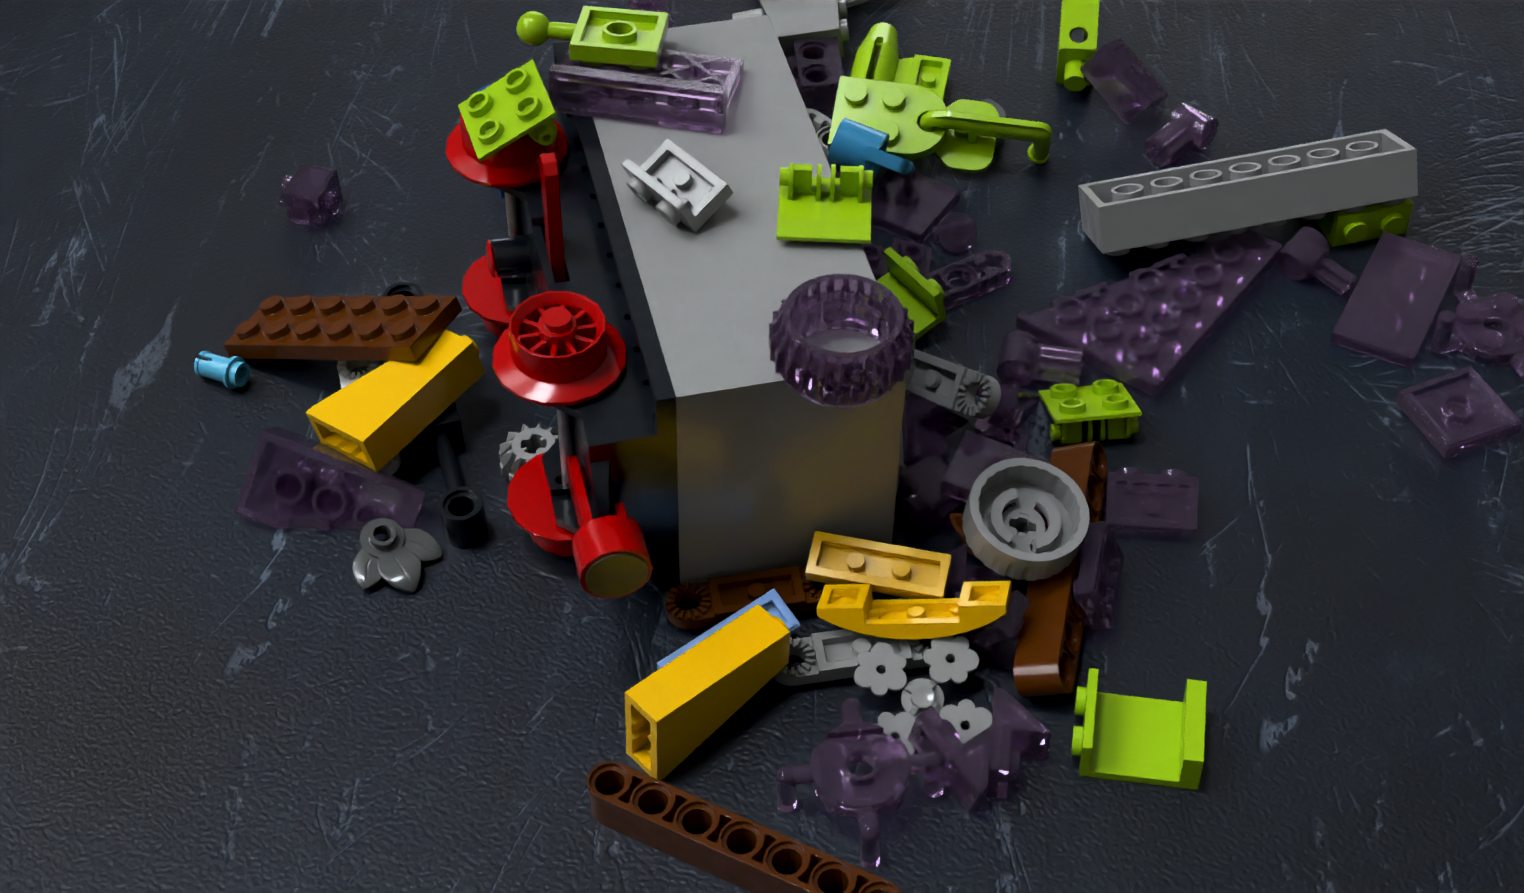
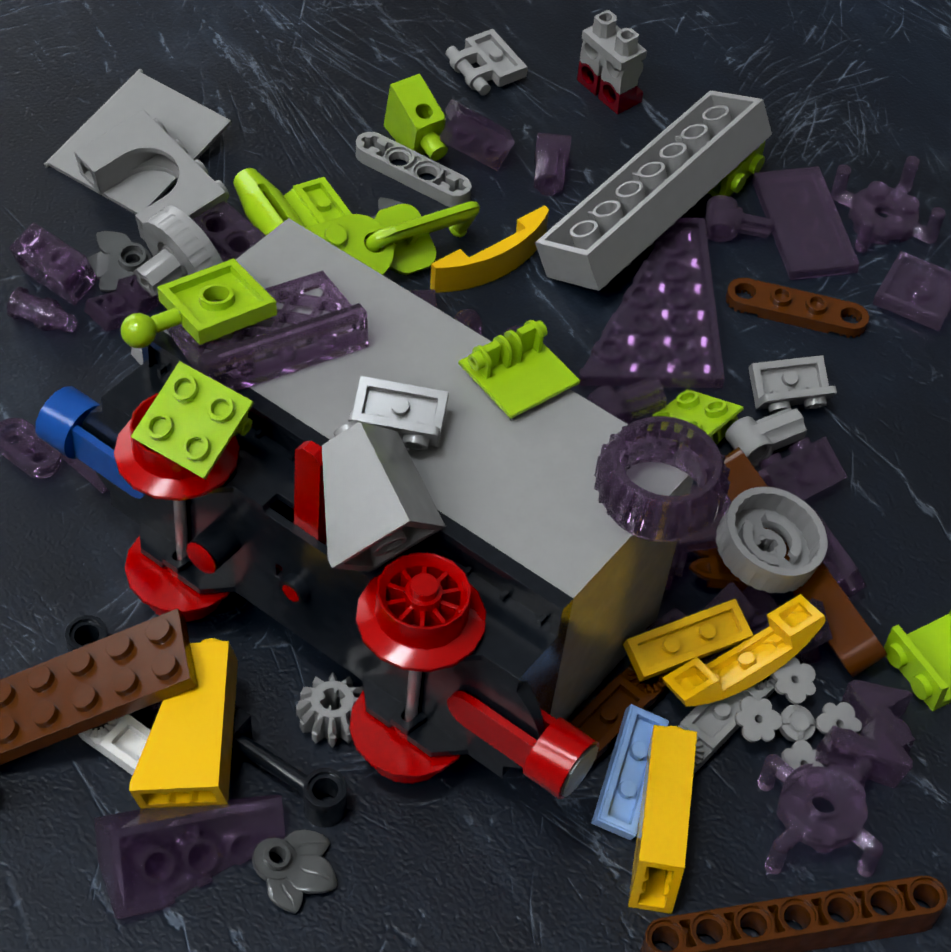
camera: 45 degrees left, 5 degrees up
none -> light grey slope [322,420,446,572]
none -> light grey beam [356,132,472,207]
none -> yellow slope [430,205,549,293]
none -> light grey plate [445,29,528,96]
none -> light grey hips [576,10,647,115]
none -> light grey piece [725,408,807,467]
none -> reddish brown plate [726,278,869,338]
none -> light grey bracket [748,355,837,414]

